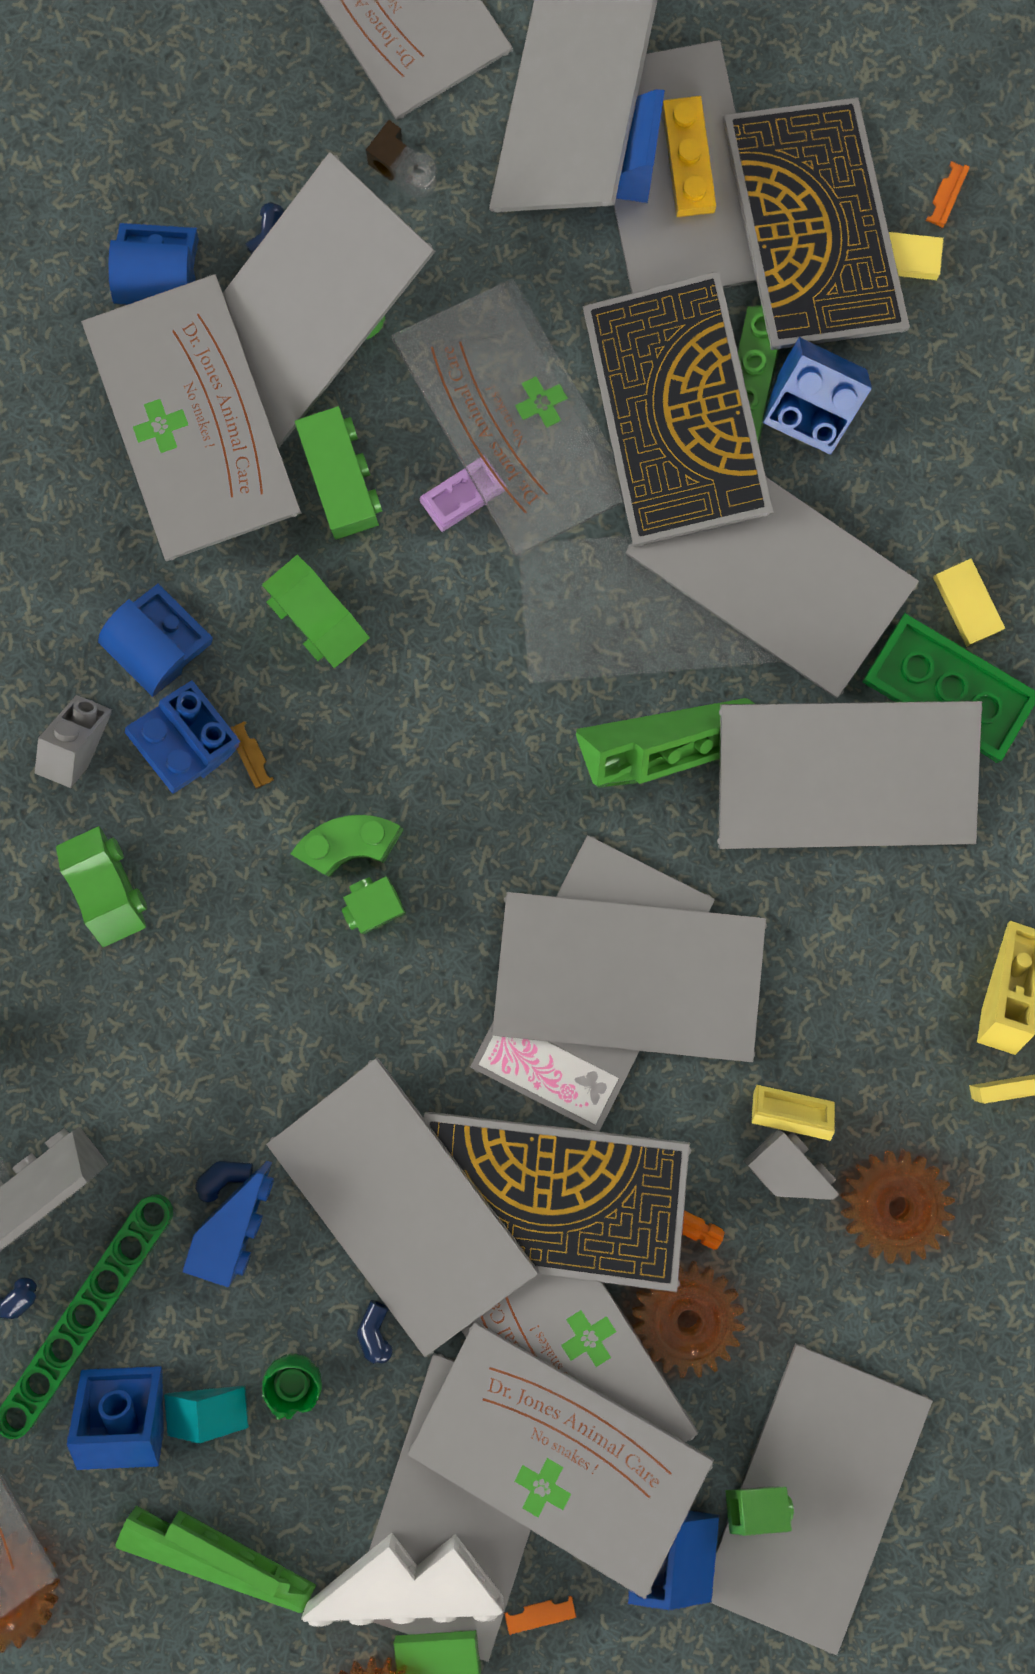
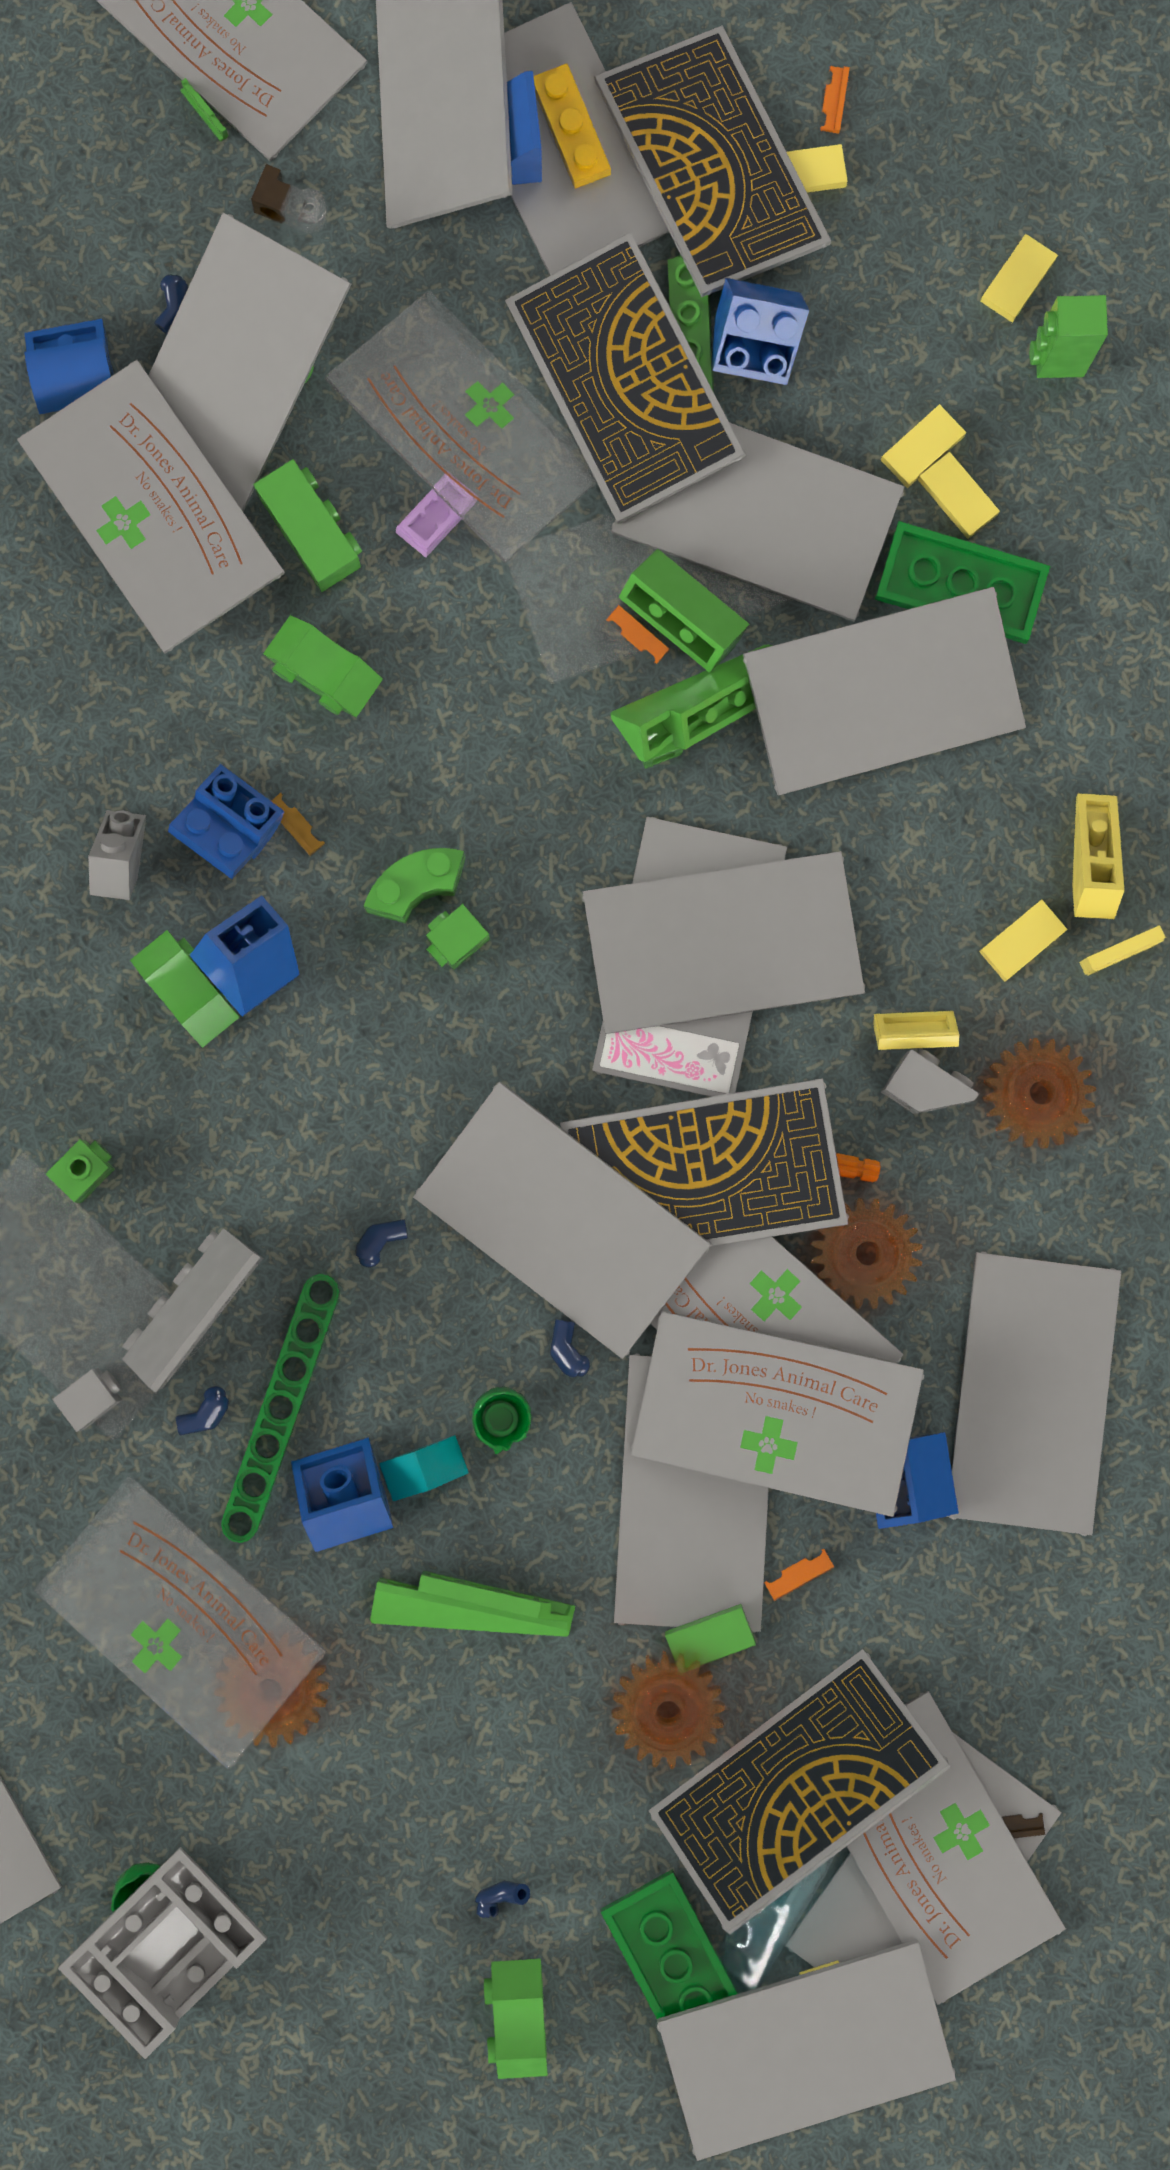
camera: 25 degrees left, 0 degrees up
blue brick [98,584,213,697] -> none
blue slope [183,1161,274,1288] -> none
white slope [302,1533,504,1627] -> none
bright green brick [725,1486,794,1536] -> none
none -> bright green piece [180,78,228,142]
none -> blue slope [190,895,300,1017]
none -> orange piece [606,605,670,664]
none -> bright green brick [618,549,750,673]
none -> light yellow tile [881,404,966,488]
none -> light yellow tile [979,899,1068,982]

